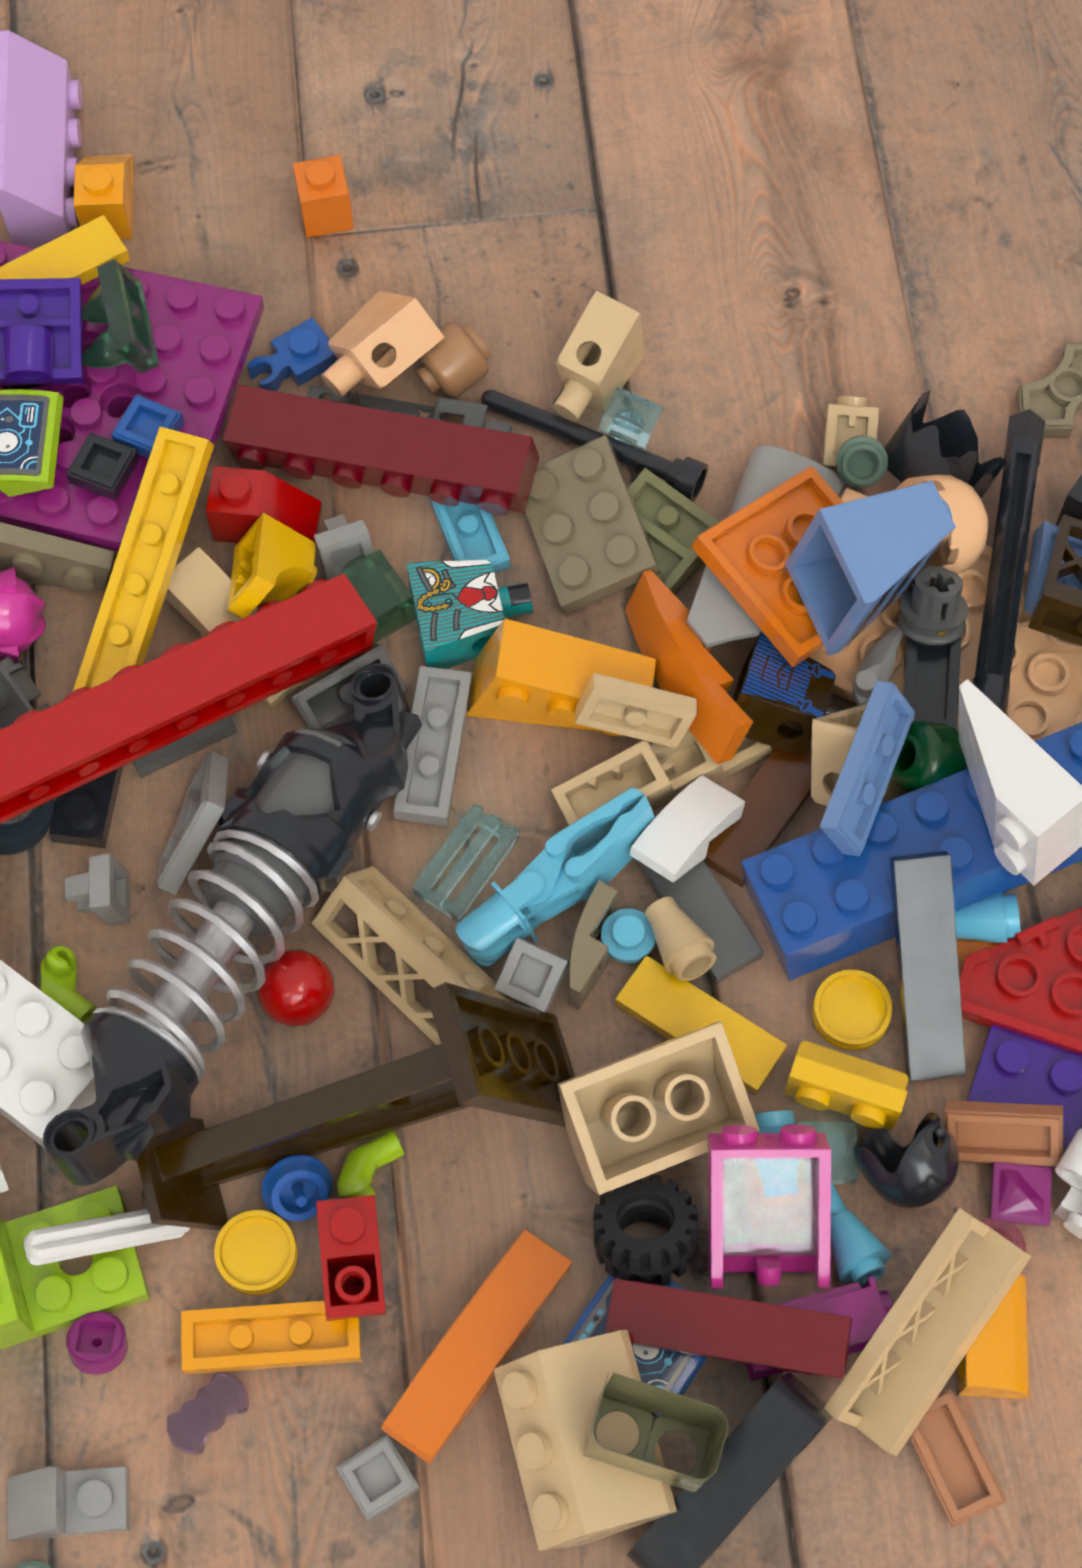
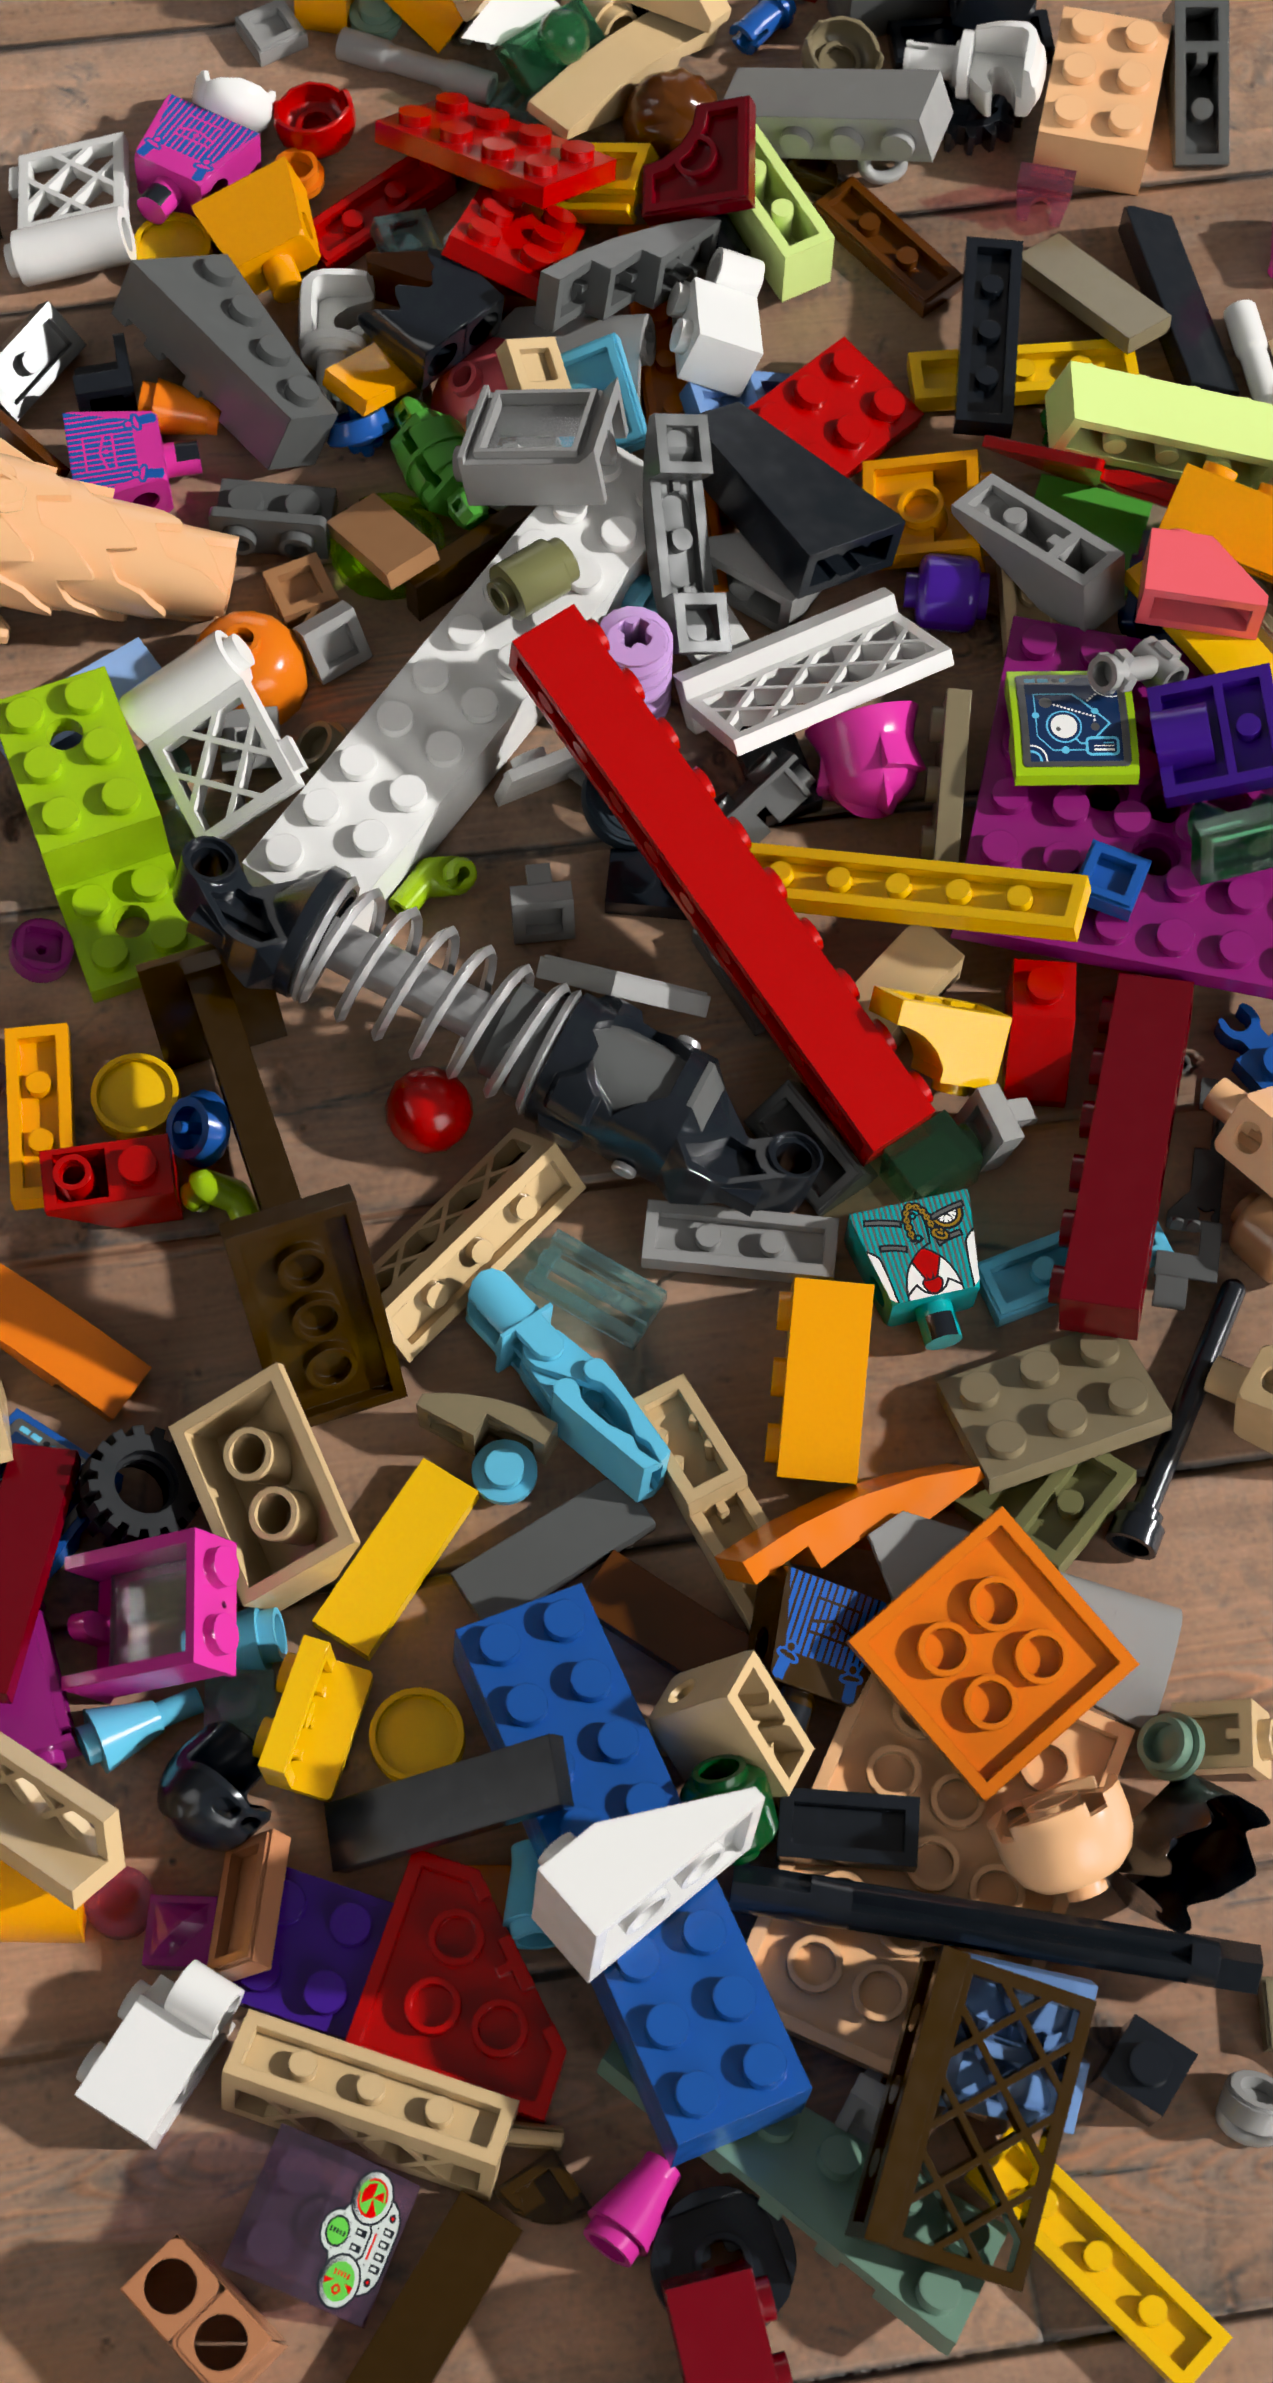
camera: 85 degrees right, 0 degrees up
white axle [23,1209,190,1266] -> none
black tile [66,432,140,501] -> none
light grey tile [494,938,570,1013] -> none
tan plate [575,673,697,748] -> none
clear light blue plate [598,387,663,450] -> none
white slope [630,775,745,882] -> none
tan cone [645,897,717,982] -> none
medium blue slope [785,481,956,656] -> none
medium blue tile [819,681,915,856] -> none
light grey bar [853,625,904,706] -> none
dark grey piece [897,566,969,645] -> none

